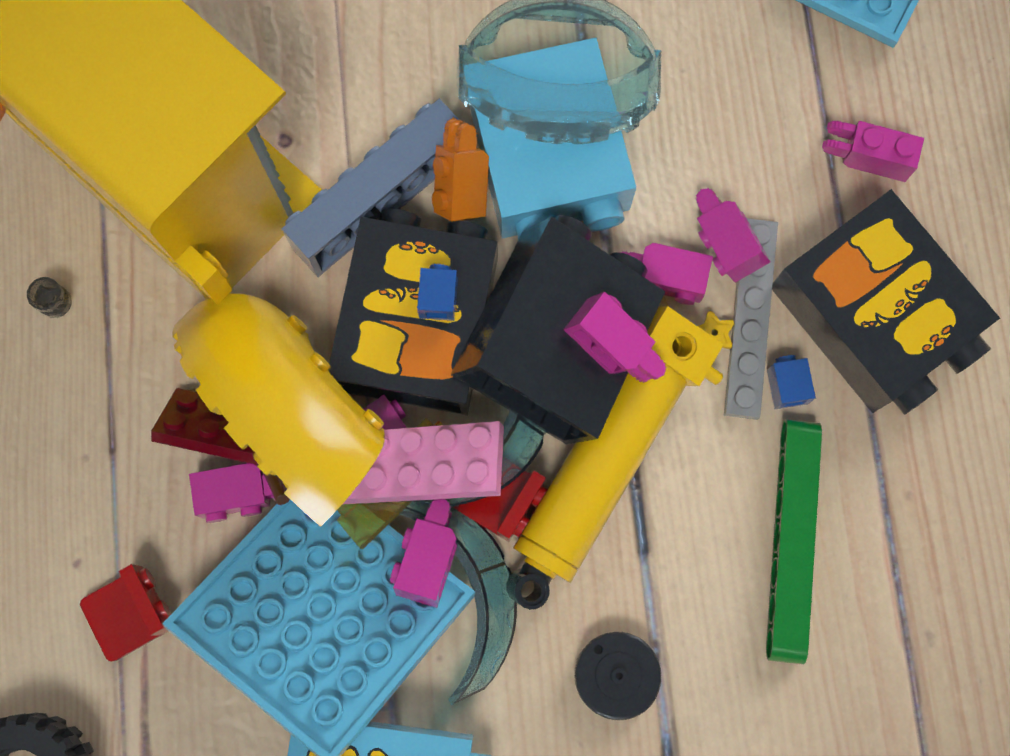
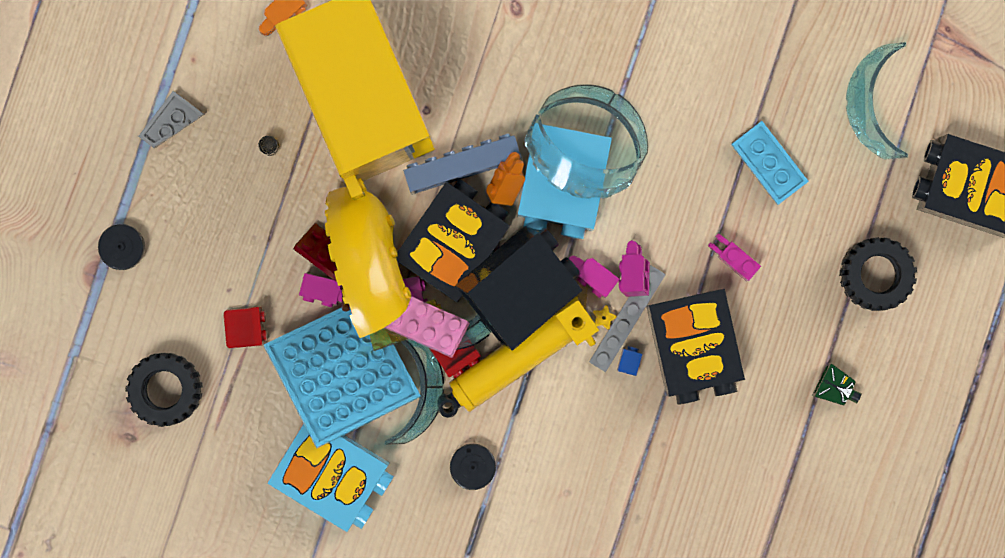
camera: 30 degrees right, 10 degrees up
dark pink hinge [390,499,457,608] -> none
blue brick [417,264,458,321] -> none
dark pink hinge [564,292,667,382] -> none
green beam [766,419,822,665] -> none

